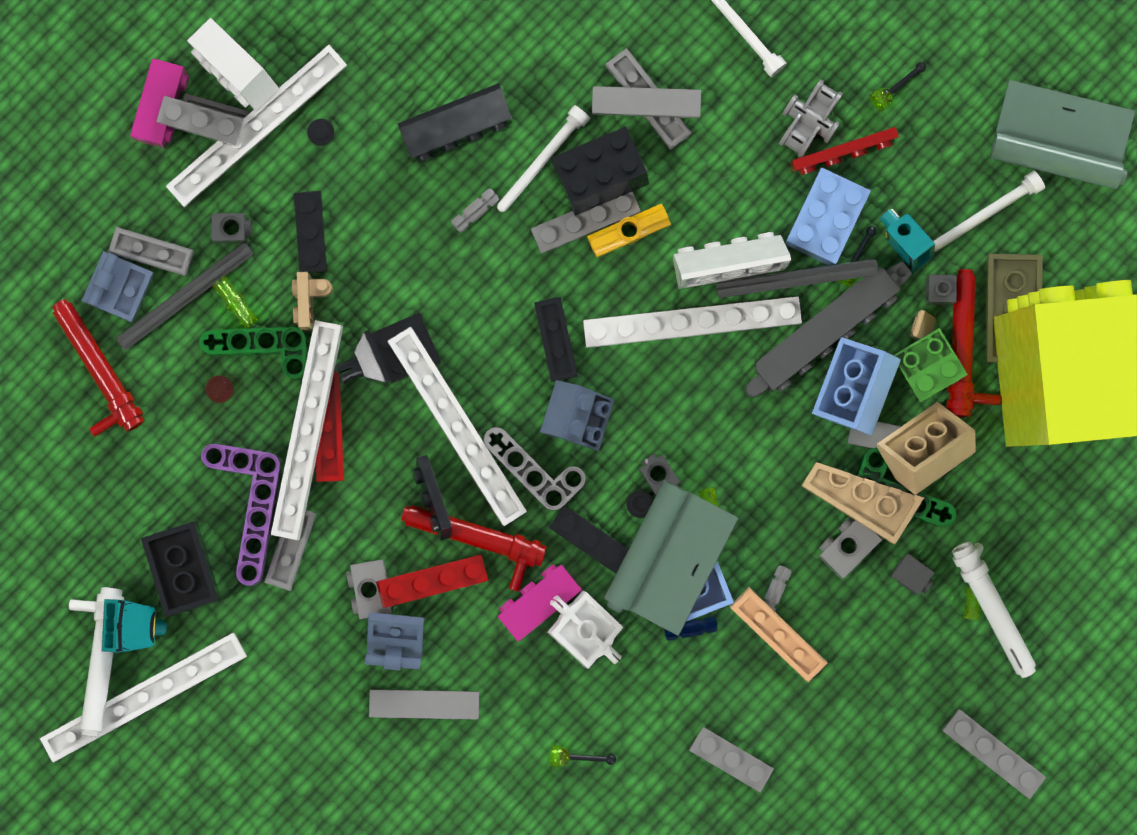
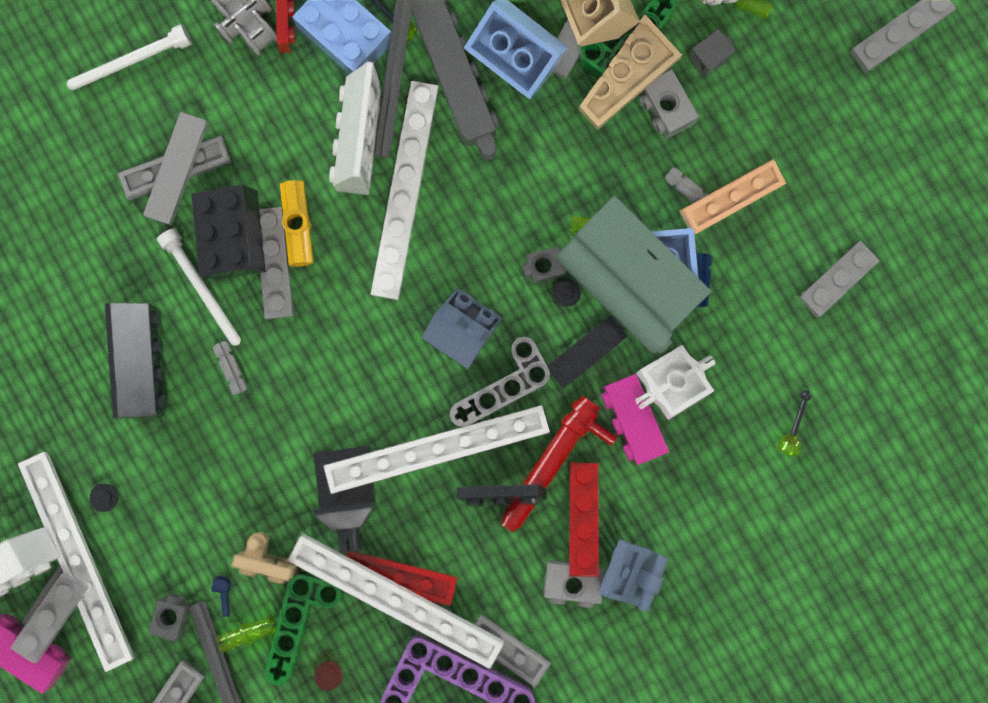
camera: 70 degrees left, 0 degrees up
black plate [294,191,327,274] -> none
light grey tile [369,690,479,719] -> none
black plate [534,297,578,383] -> none
none -> dark blue hand [212,576,231,617]

